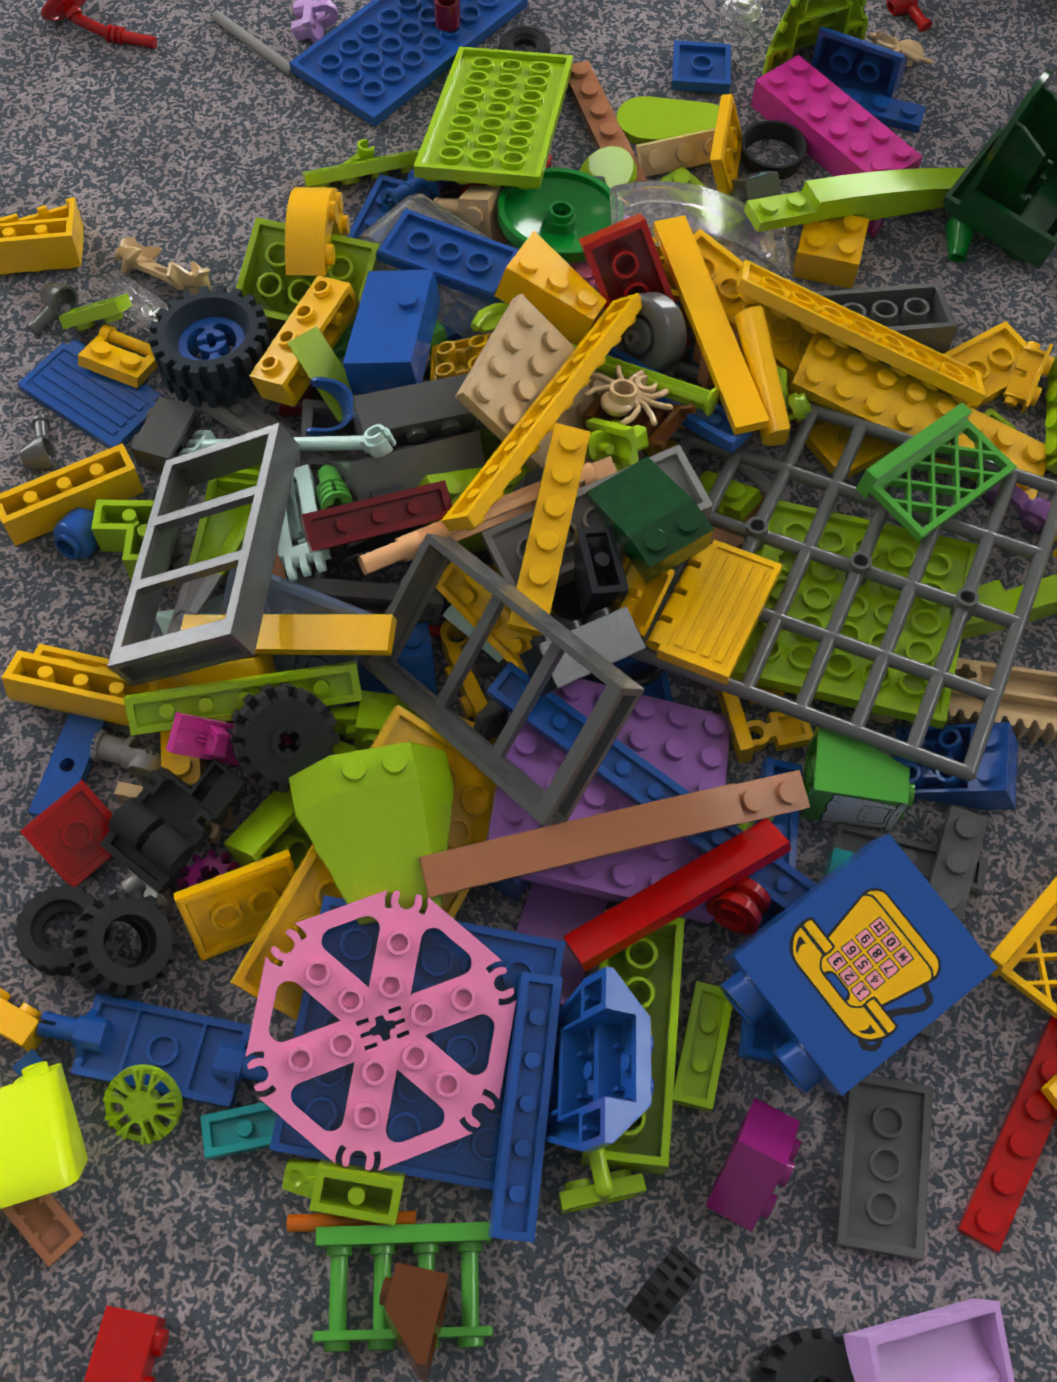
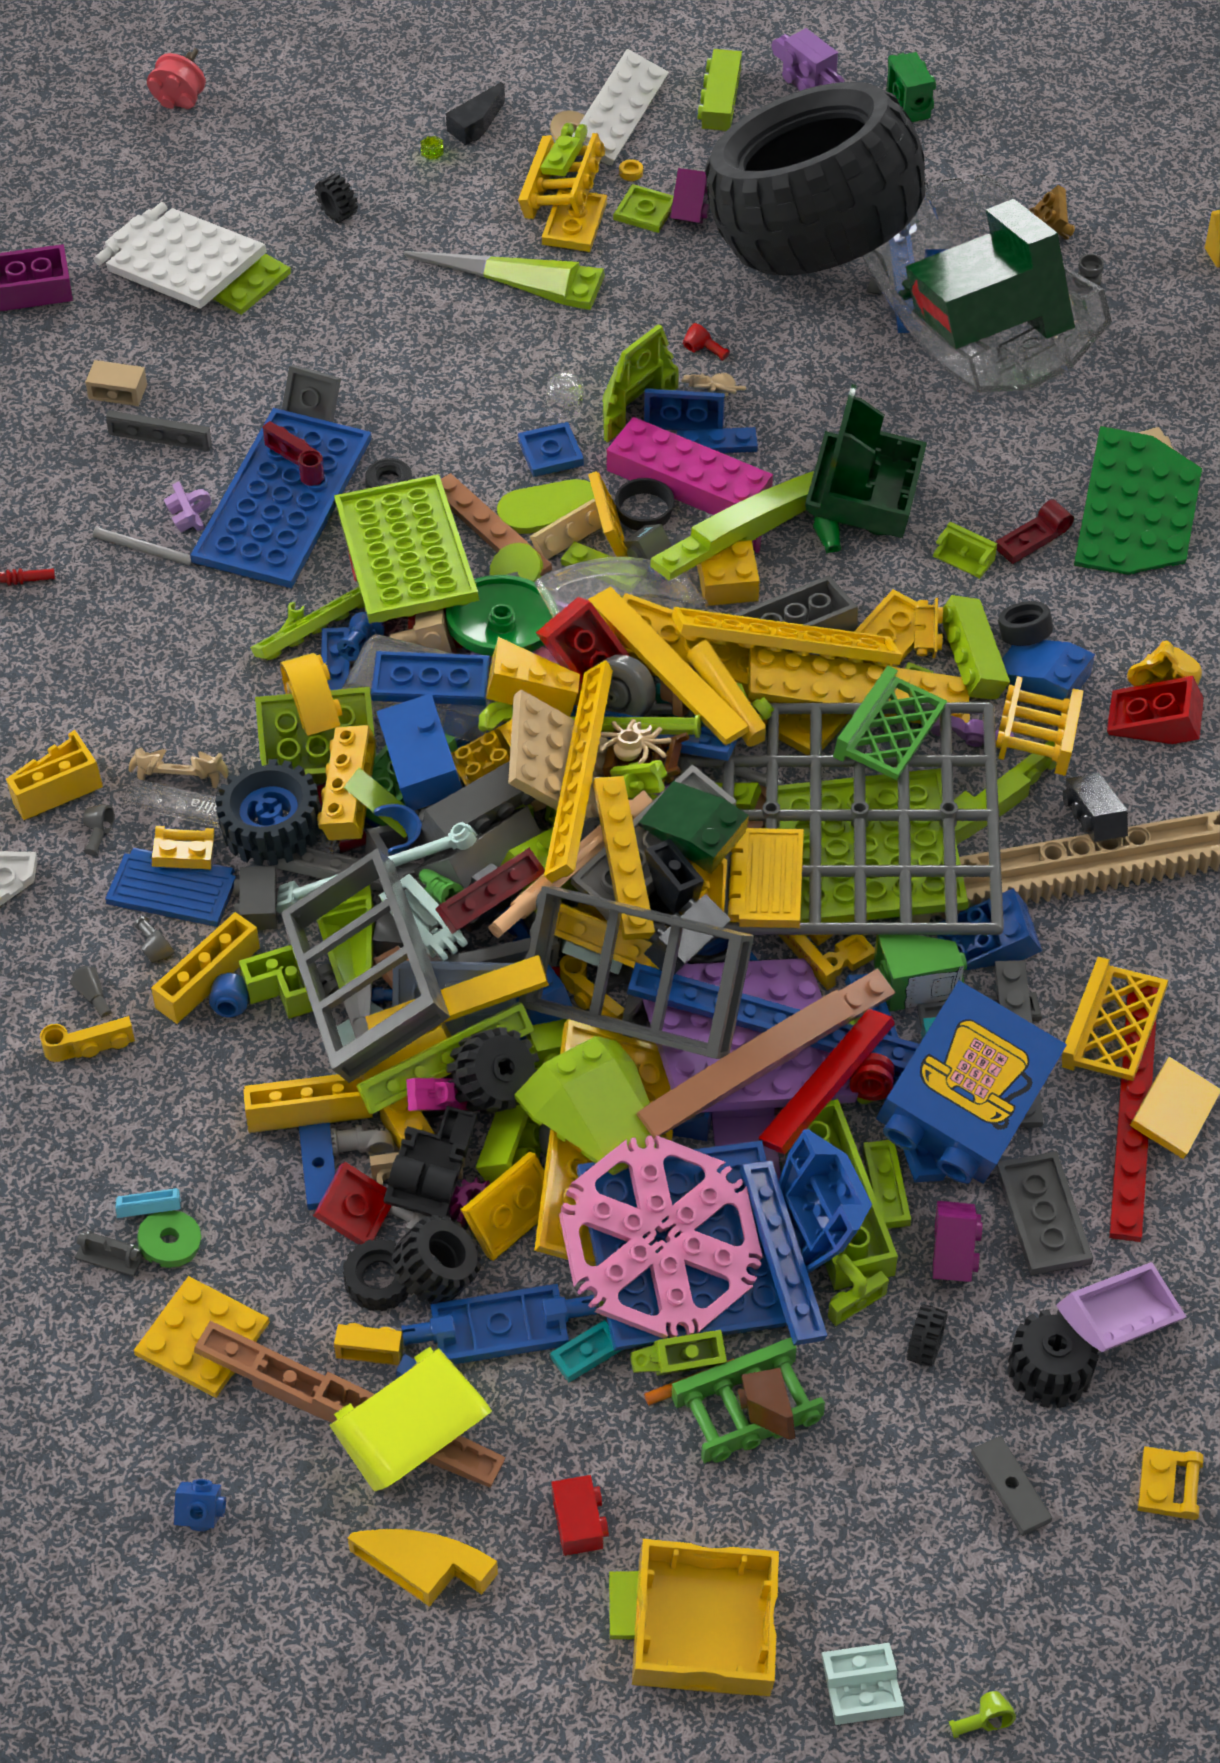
camera: 20 degrees left, 10 degrees down
lime plate [58,293,132,331] -> none
lime wheel [103,1064,183,1145] -> none

